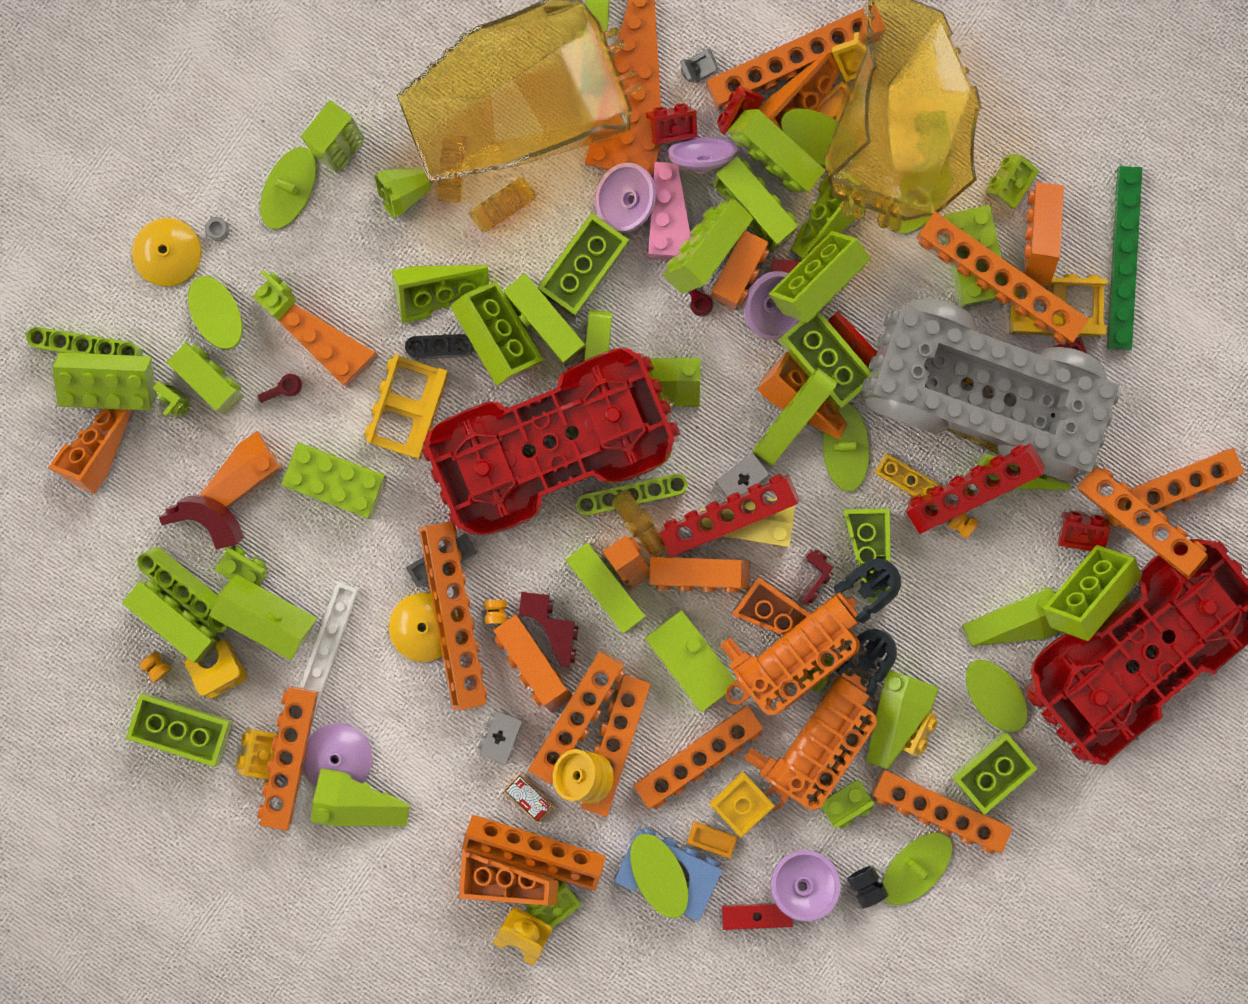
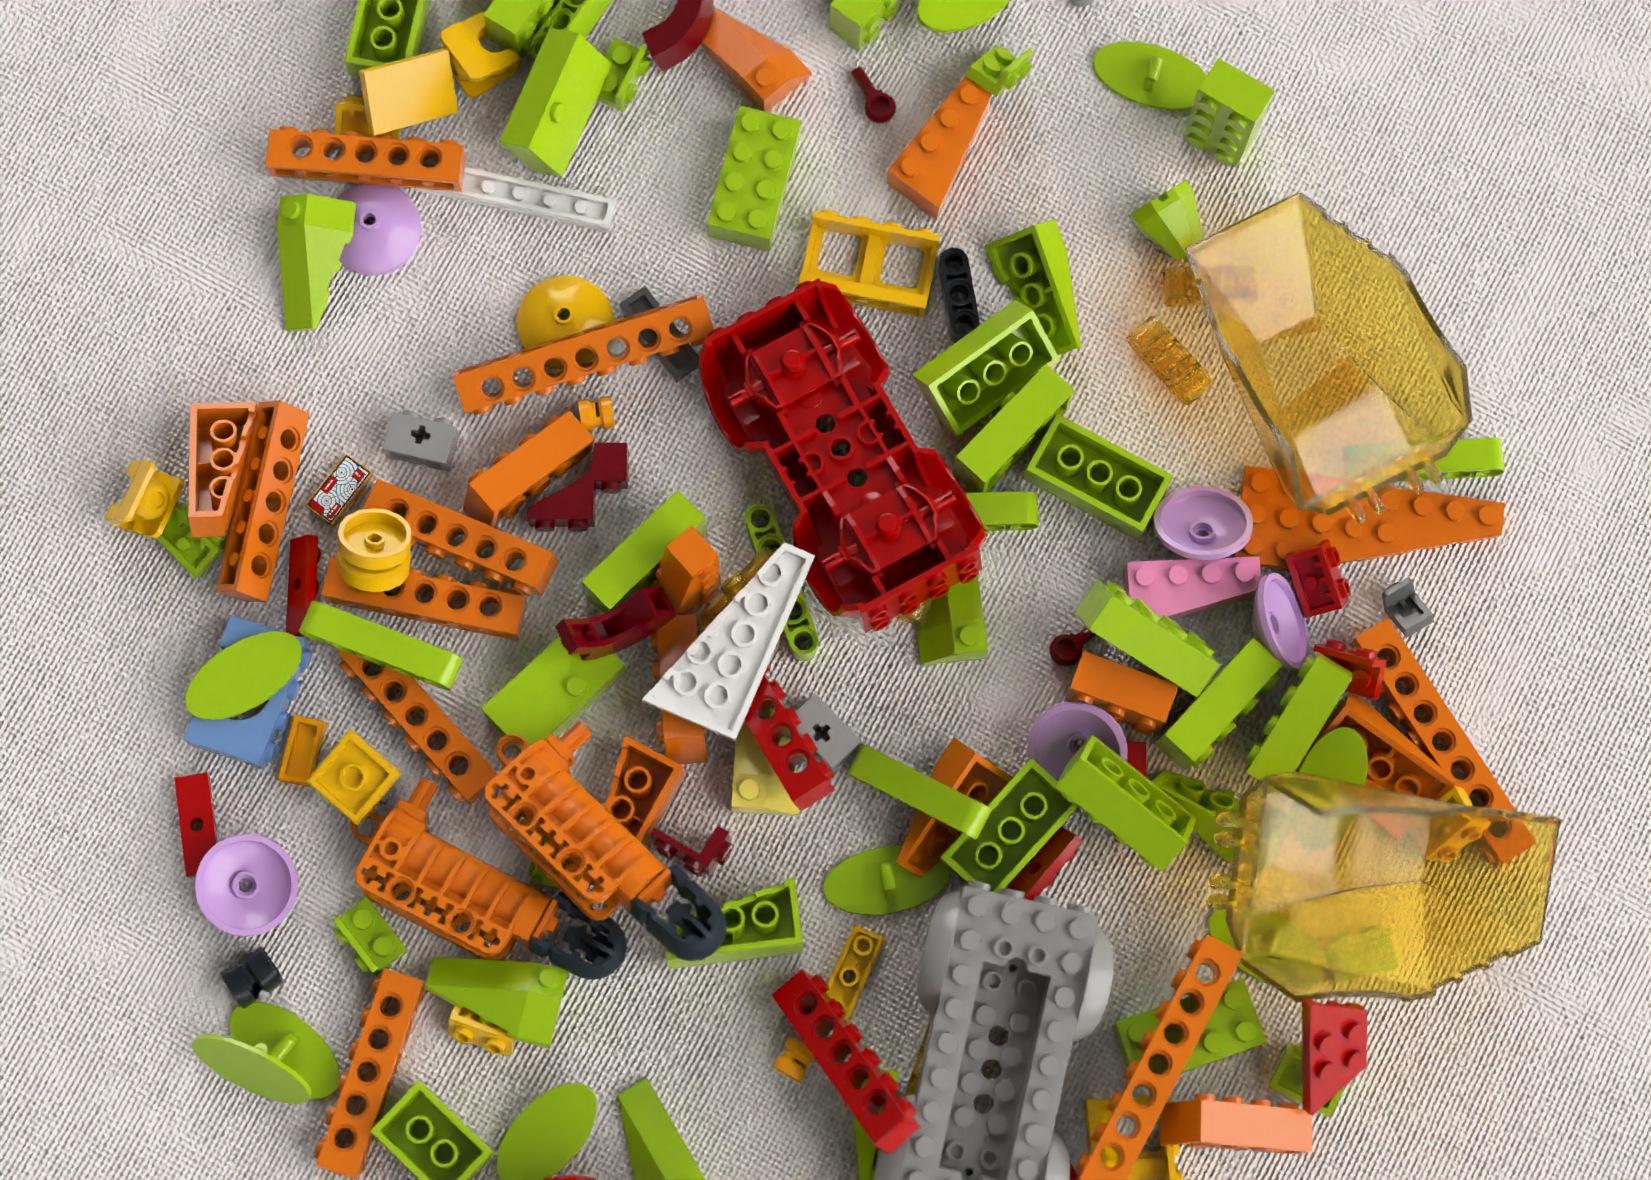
camera: 75 degrees right, 10 degrees down
none -> lime shield [192,1034,311,1104]
none -> red tile [286,534,321,637]
none -> lime beam [299,601,463,691]
none -> yellow tile [359,49,458,135]
none -> dark red arch [555,587,677,661]
none -> white wing [642,543,815,741]
none -> wing [1302,998,1367,1115]

